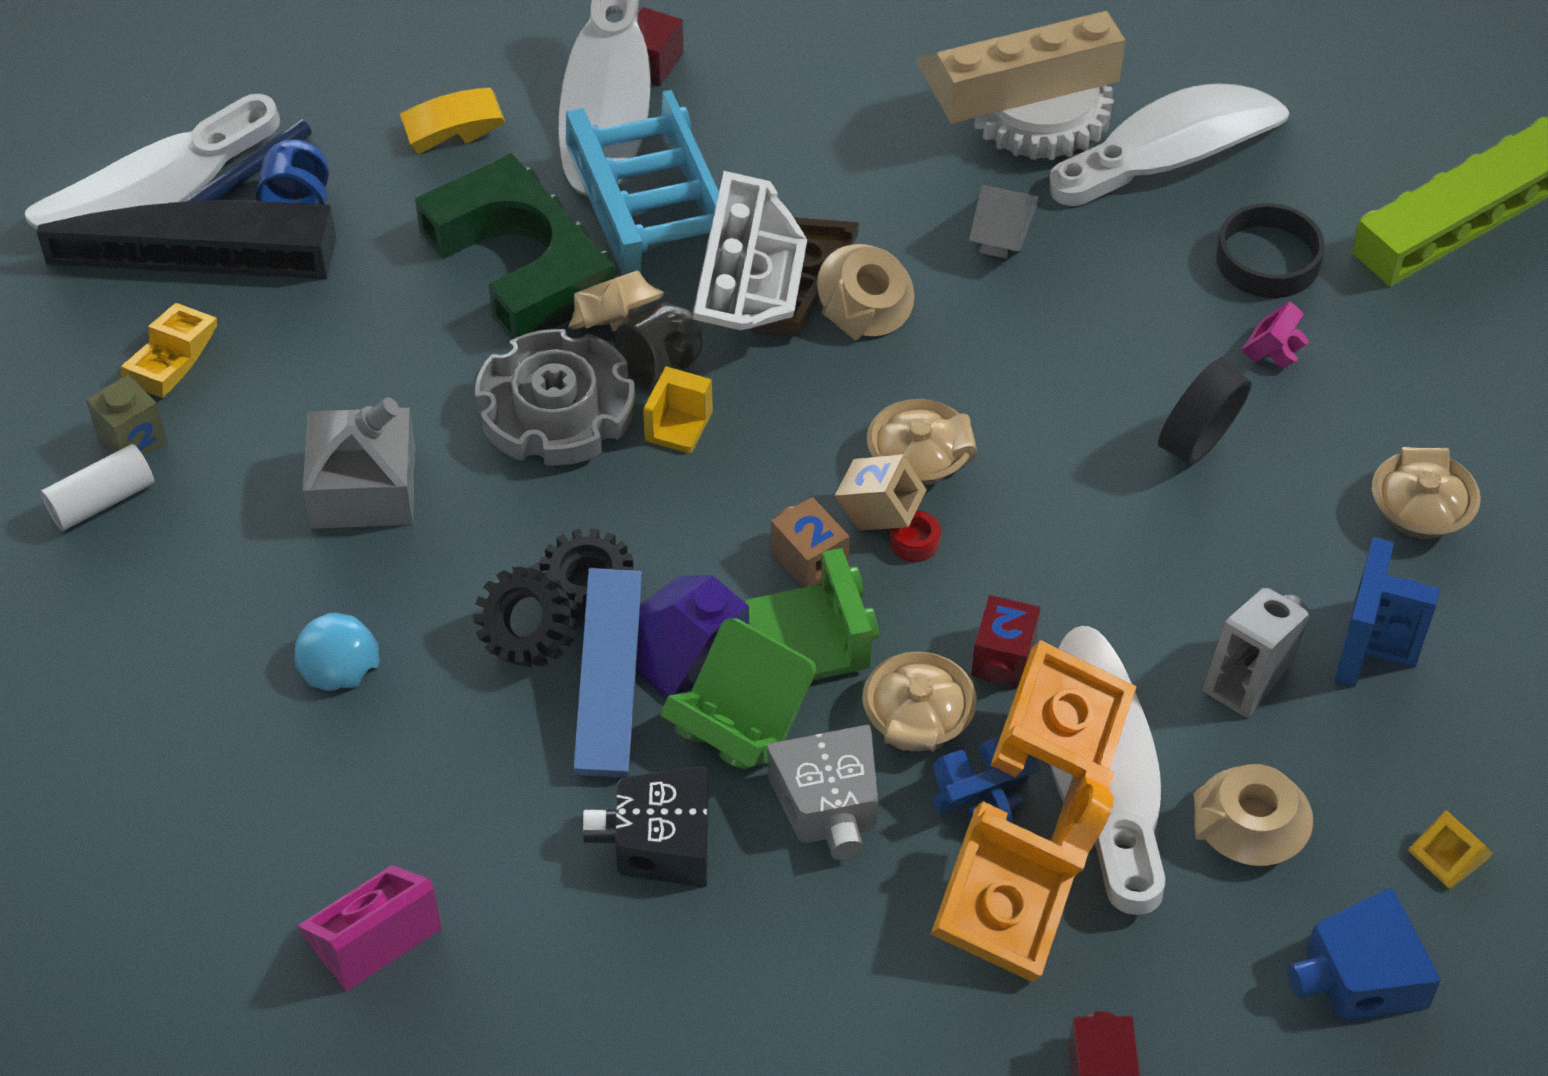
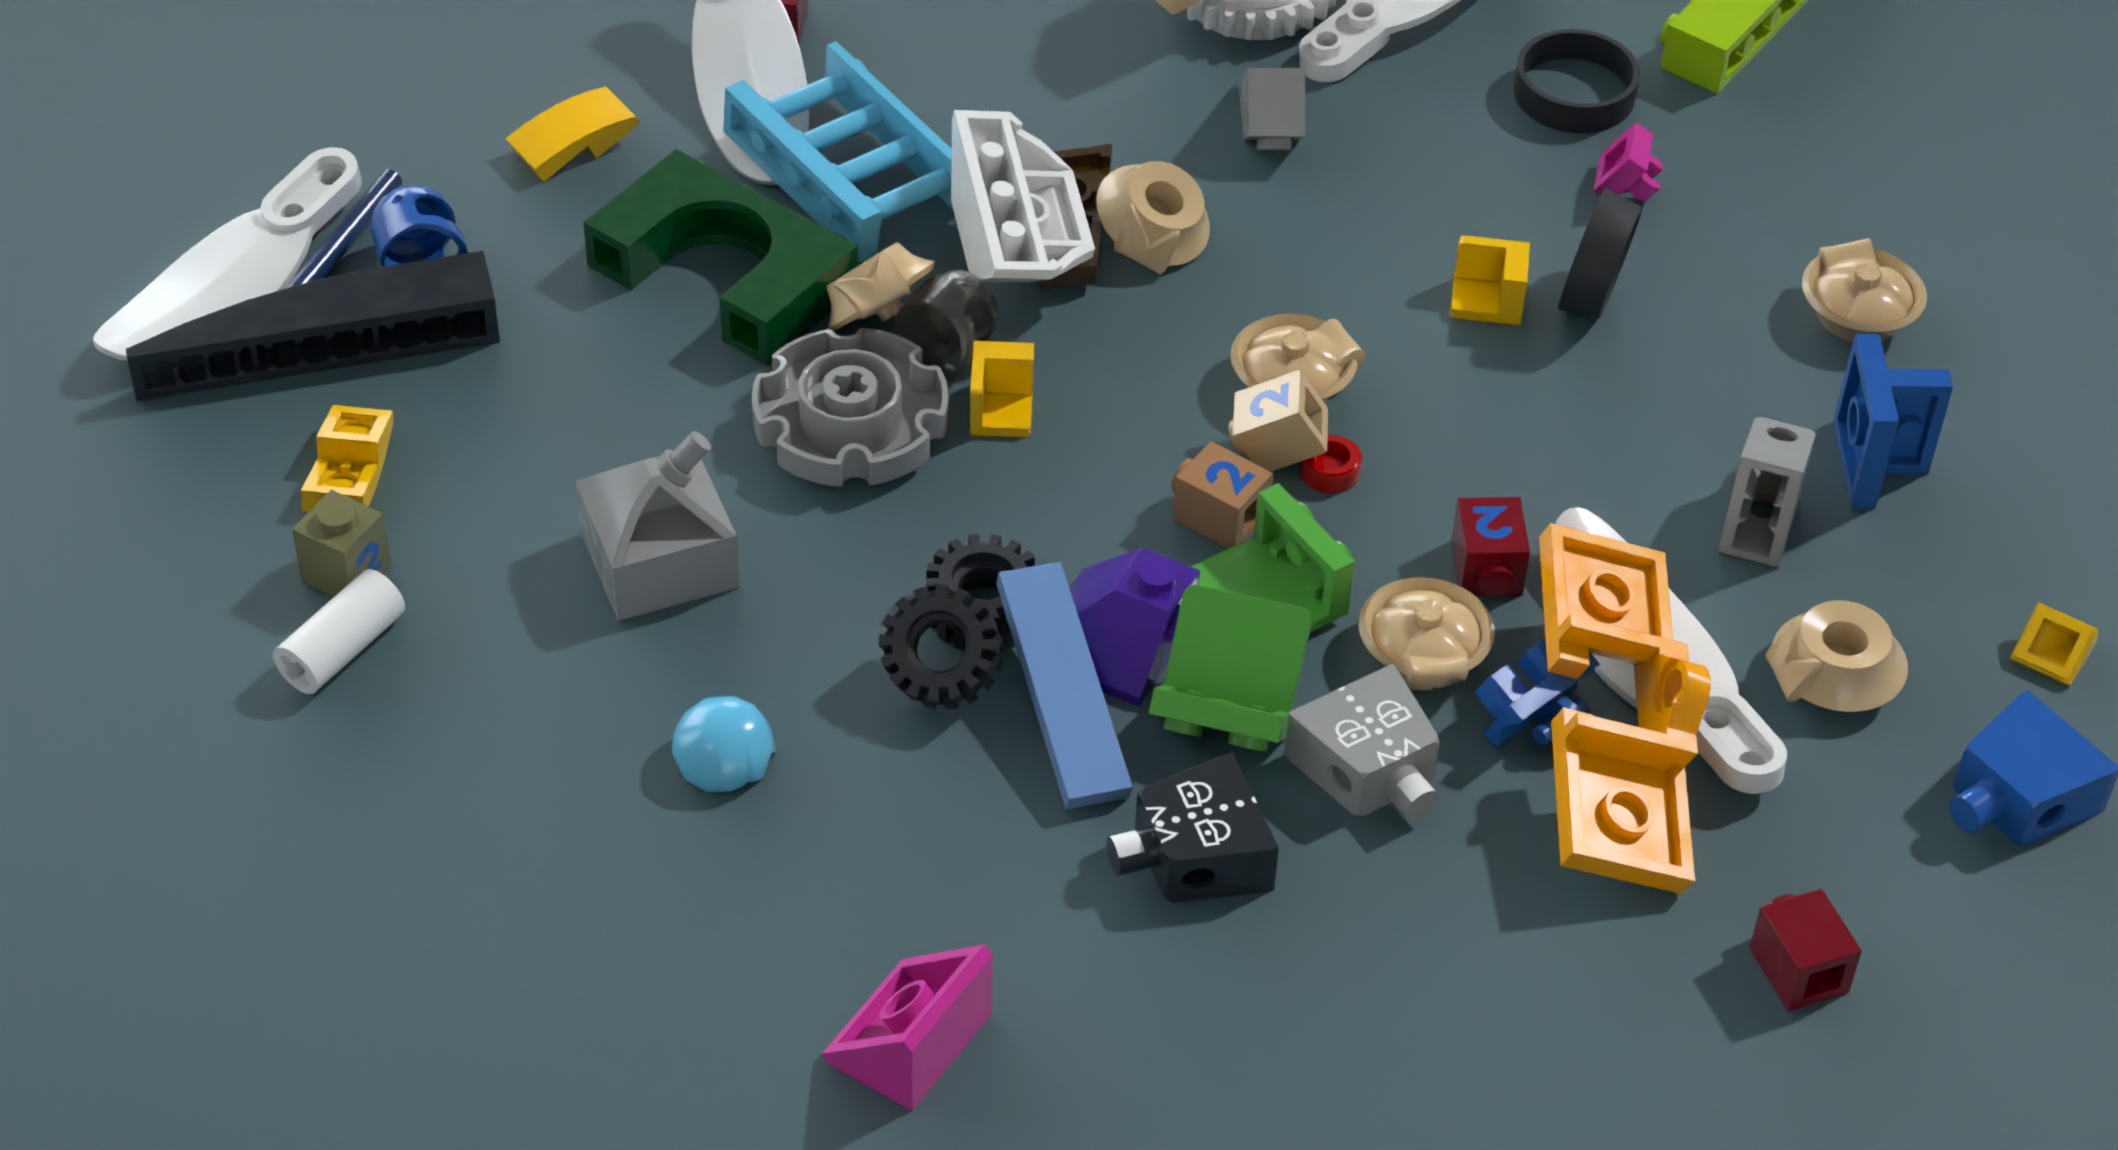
camera: 20 degrees left, 5 degrees down
none -> yellow panel [1450,236,1530,325]

